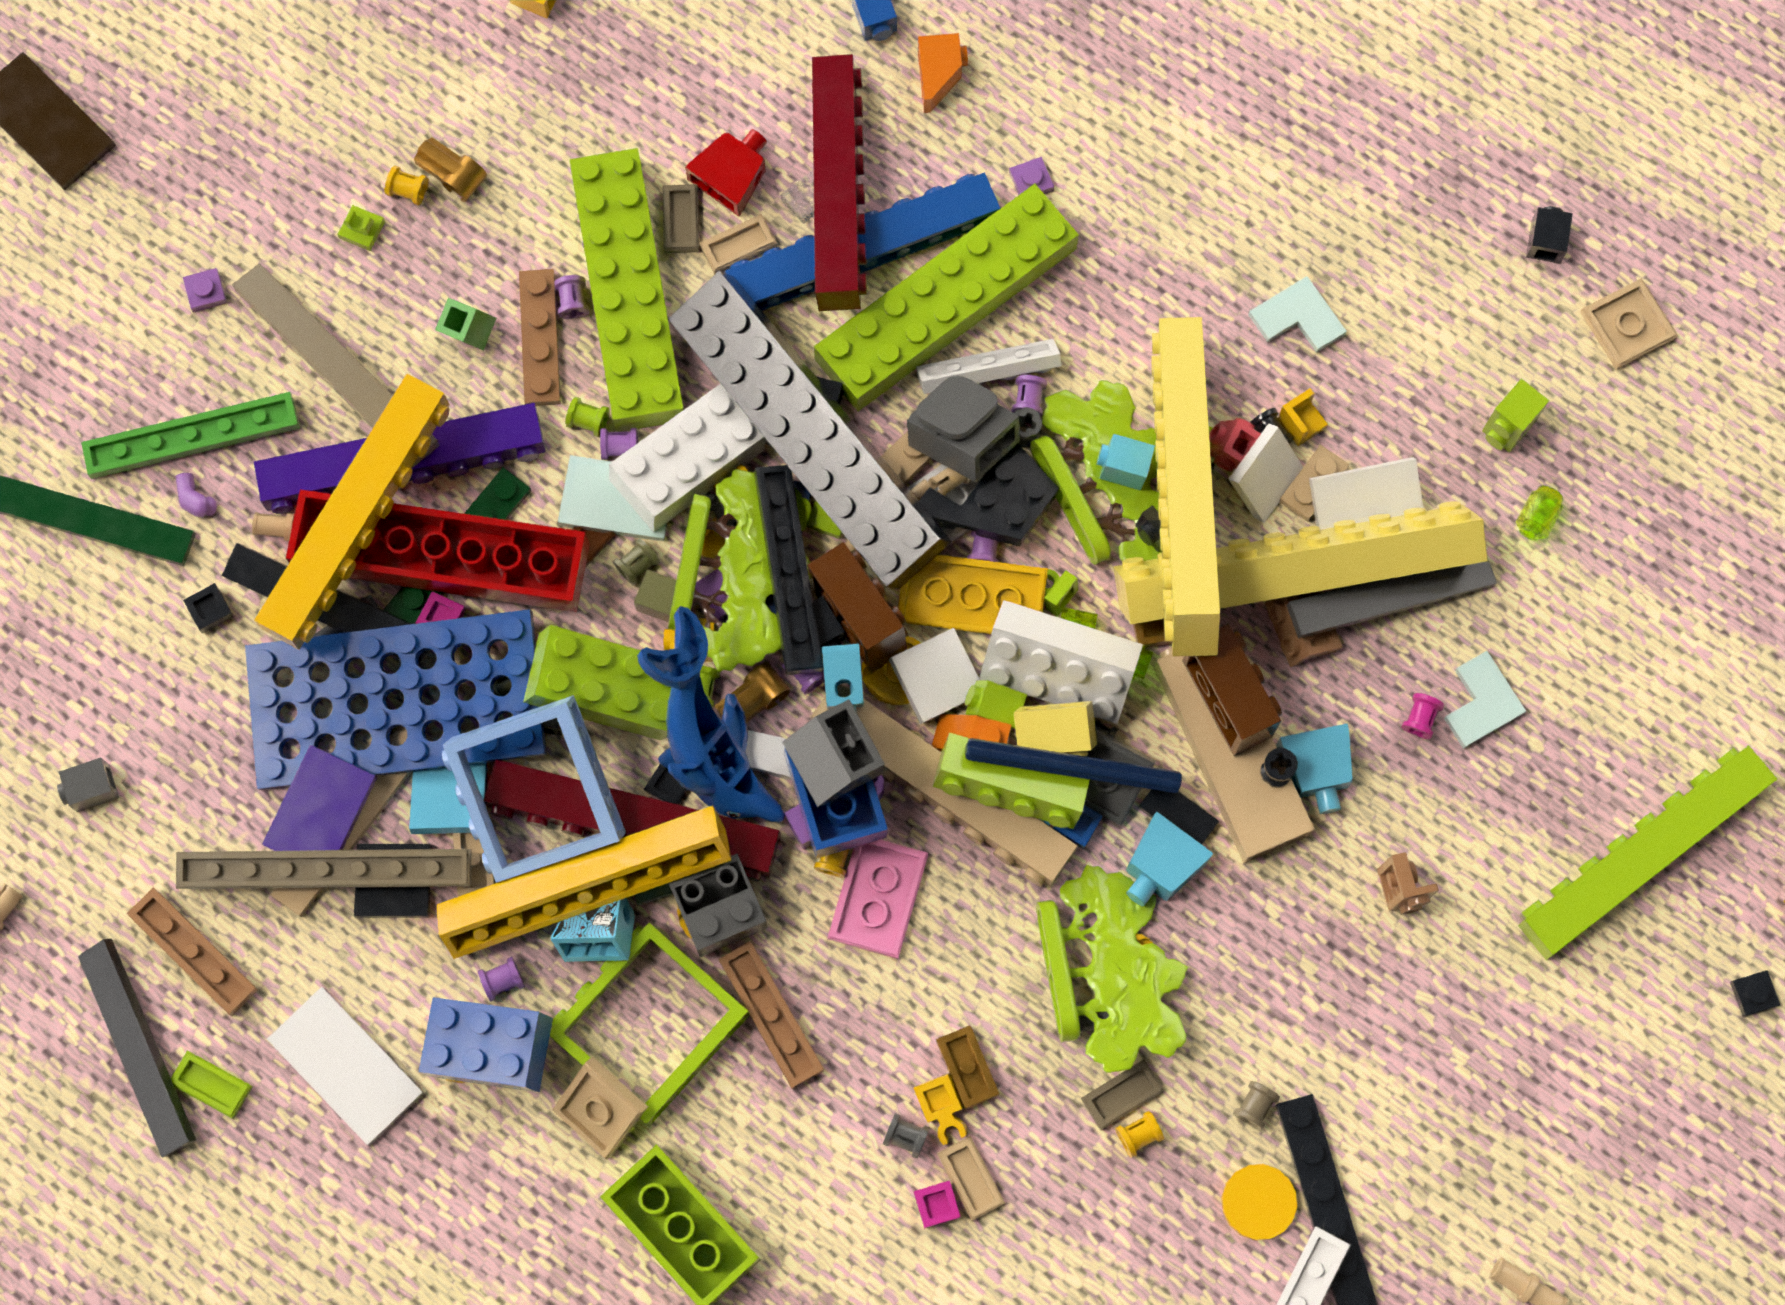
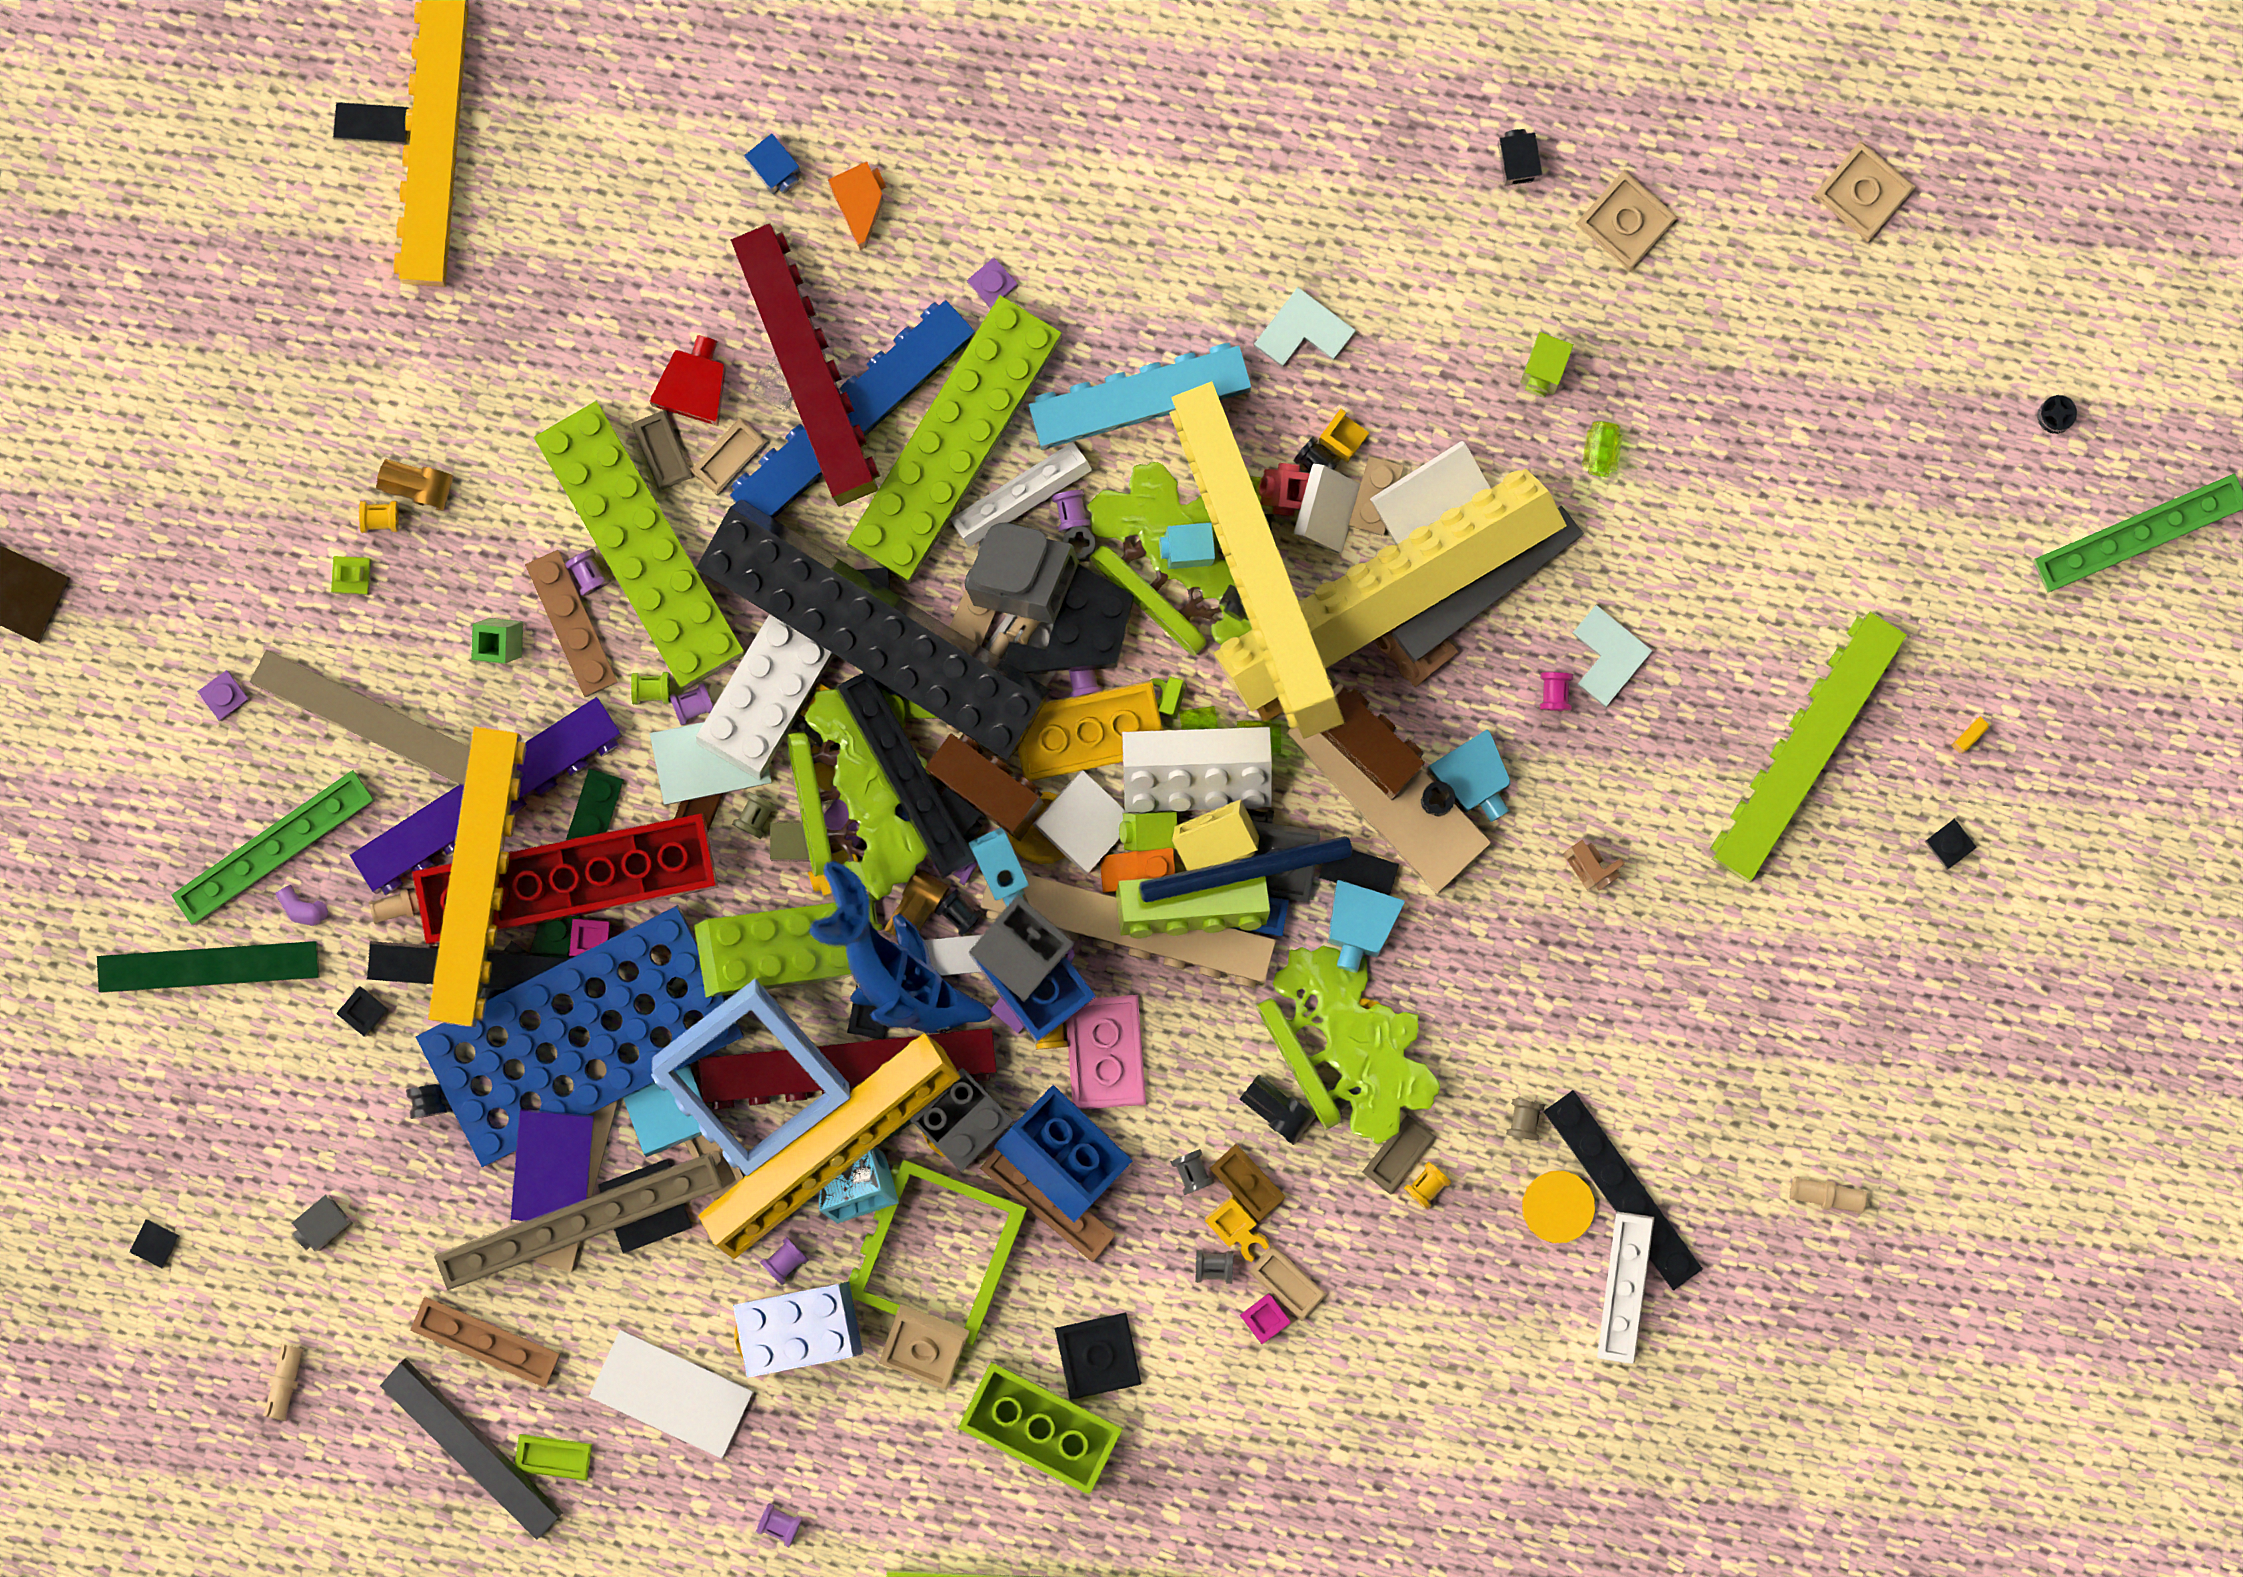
camera: 20 degrees left, 10 degrees up
none -> black wheel [406,1084,447,1119]
none -> medium lavender bush [756,1503,803,1548]
none -> black bush [935,889,983,937]
none -> blue brick [994,1085,1133,1223]
none -> medium azure brick [1029,343,1251,450]
none -> black tile [1055,1312,1142,1400]
none -> dark grey bush [1170,1149,1215,1195]
none -> black piece [1239,1075,1316,1145]

